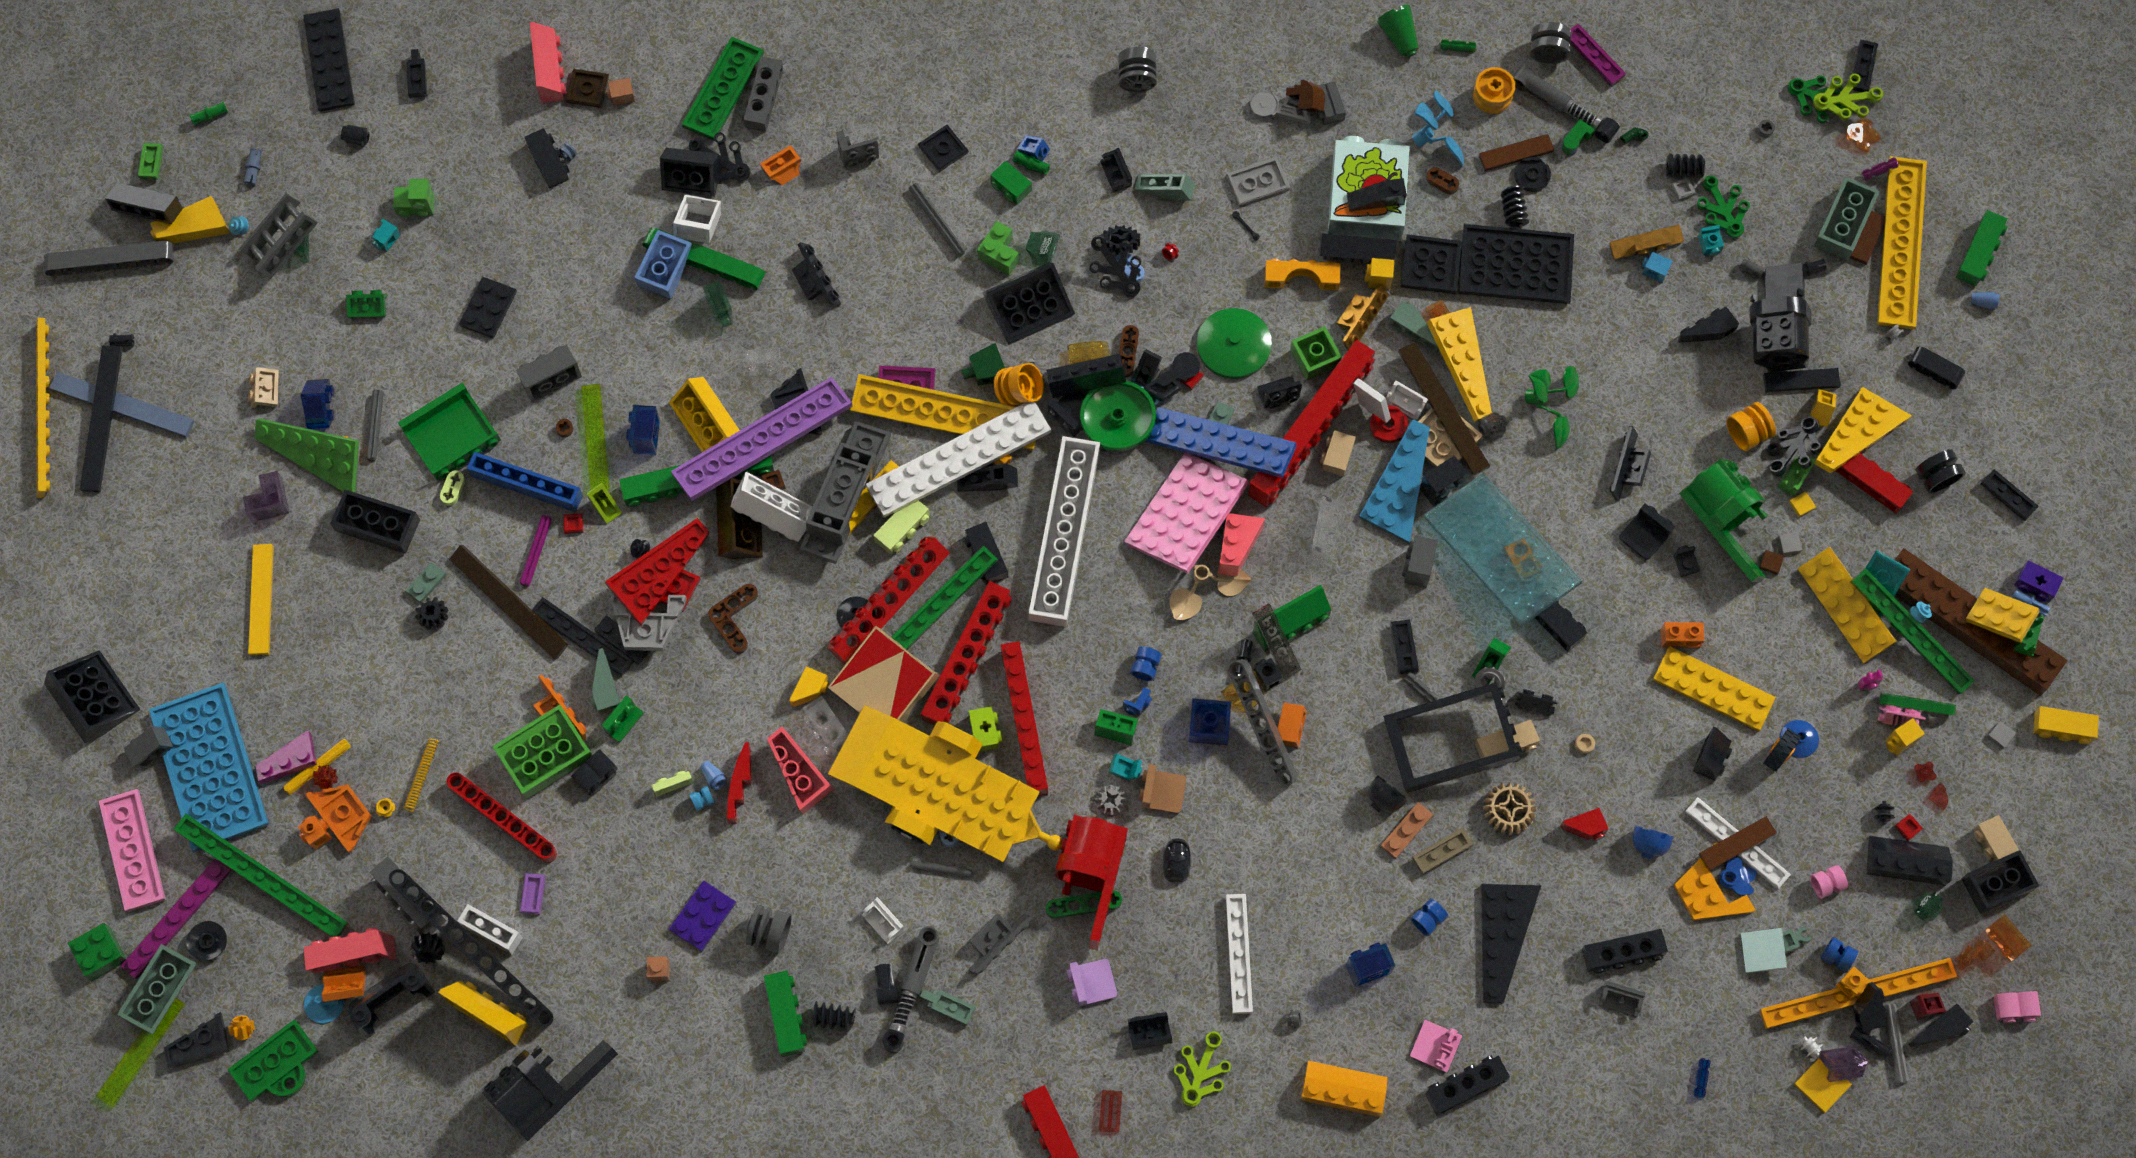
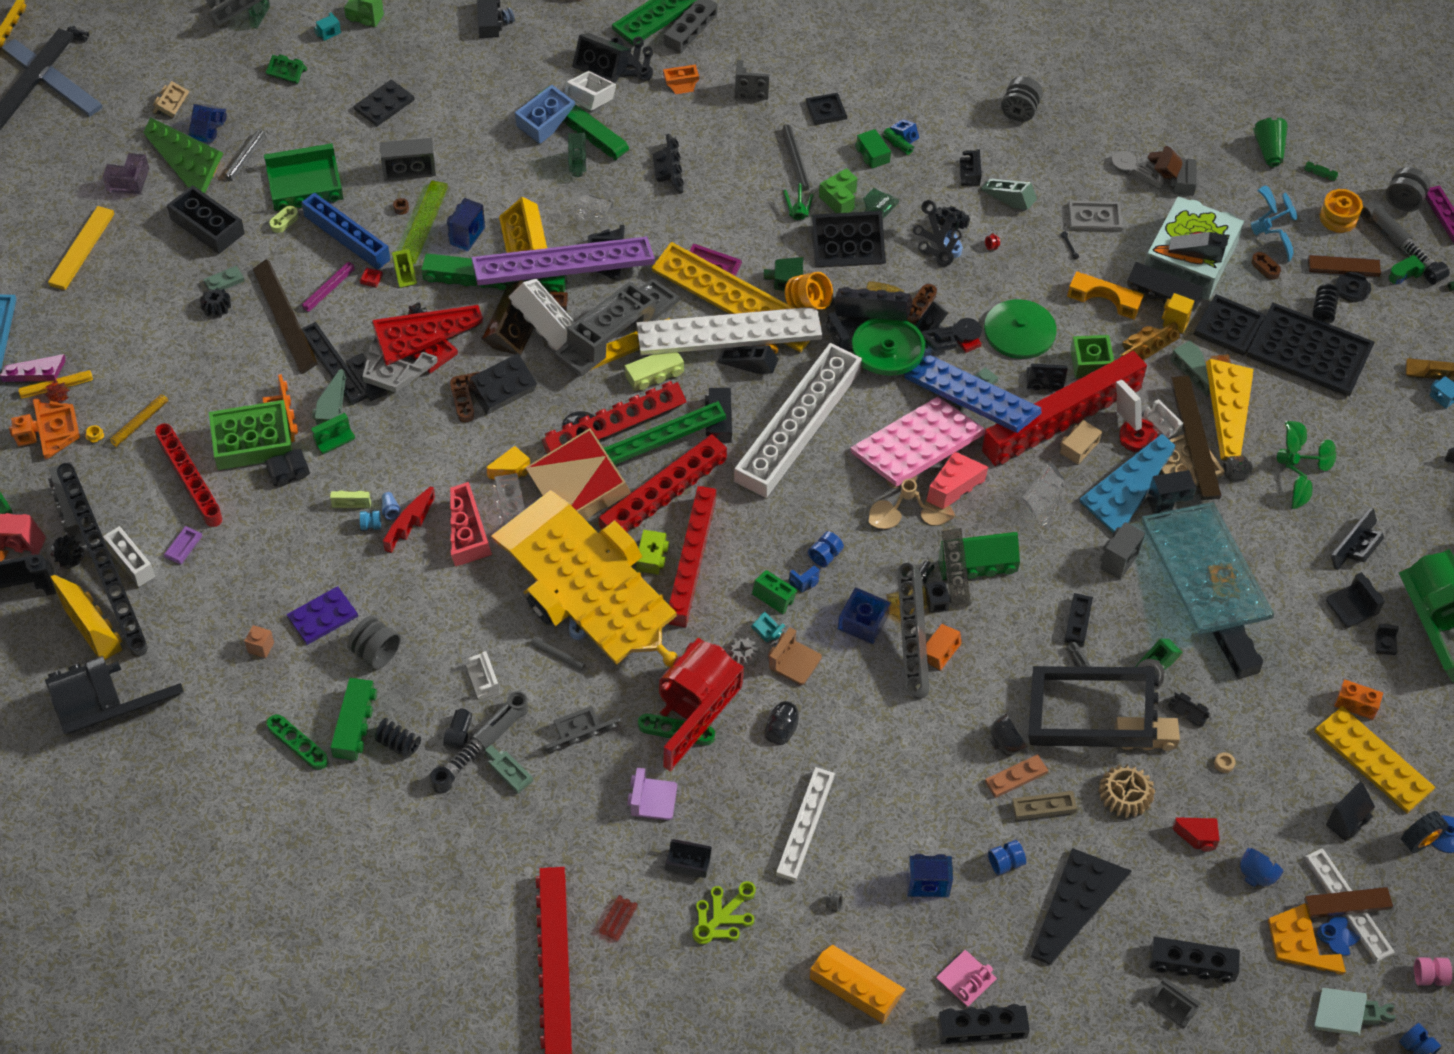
camera: 20 degrees right, 15 degrees down
none -> green beam [267,714,328,770]
none -> black brick [468,353,537,415]
none -> green plant [783,183,813,220]

